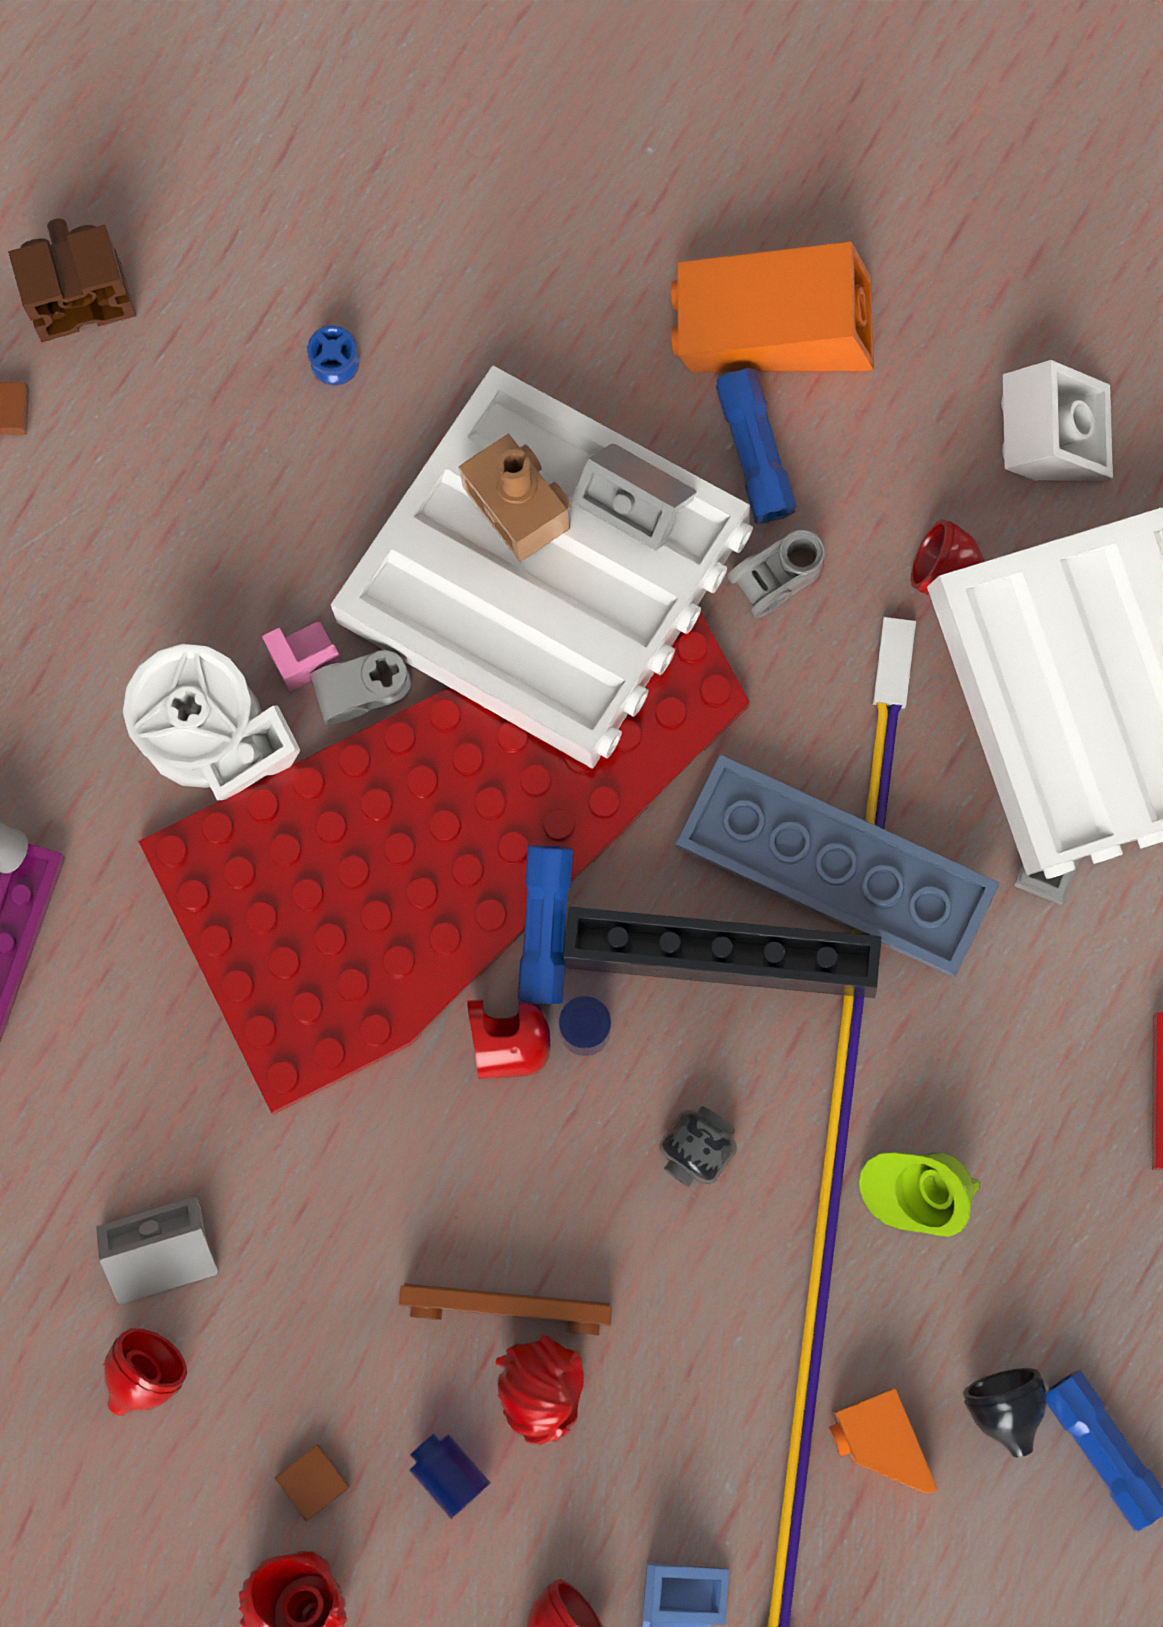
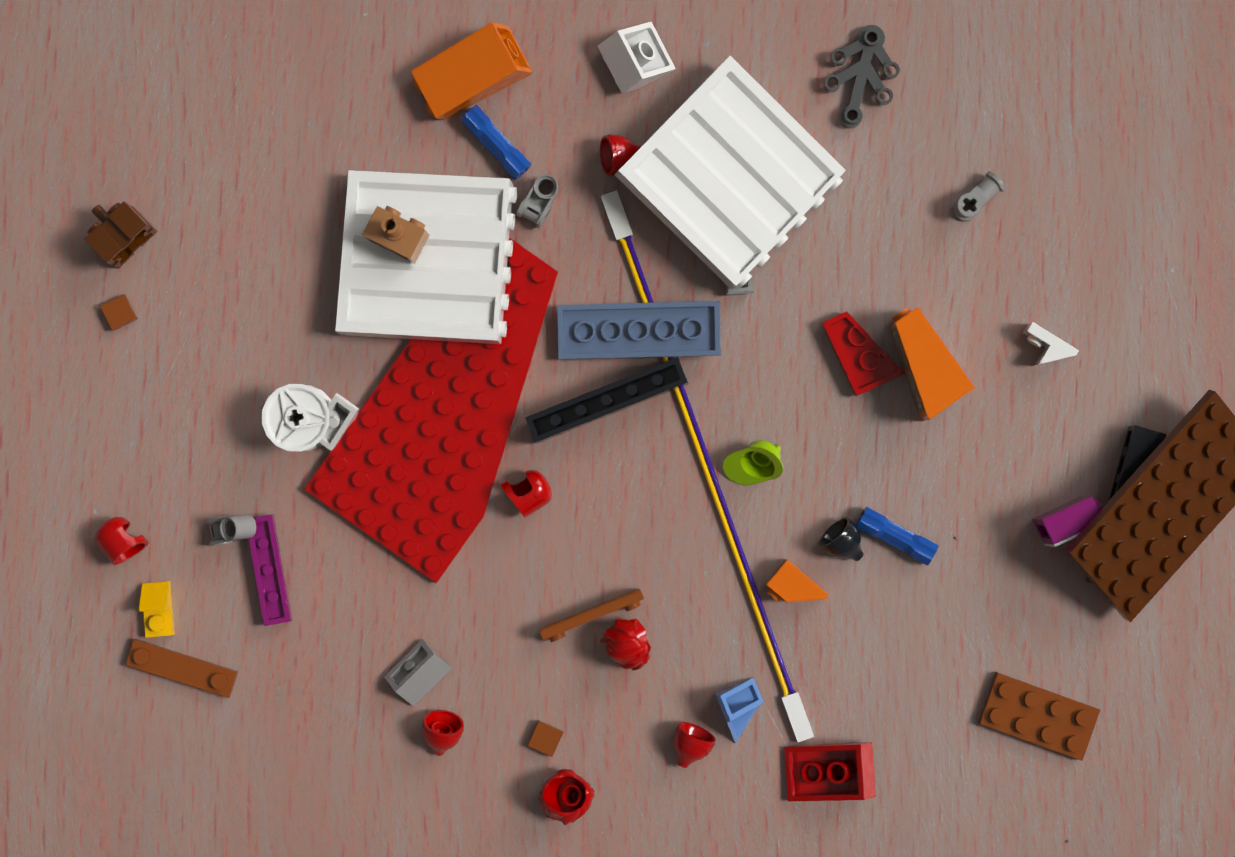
camera: 25 degrees left, 10 degrees up
bright pink panel [262,622,342,692] -> none
blue wheel [307,325,359,386] -> none
light grey piece [310,650,412,725] -> none
clear blue brick [409,1434,491,1519] -> none
blue axle [518,845,573,1004] -> none
clear blue brick [559,996,611,1056] -> none
light grey panel [570,444,697,551] -> none
dark grey head [659,1106,737,1187] -> none

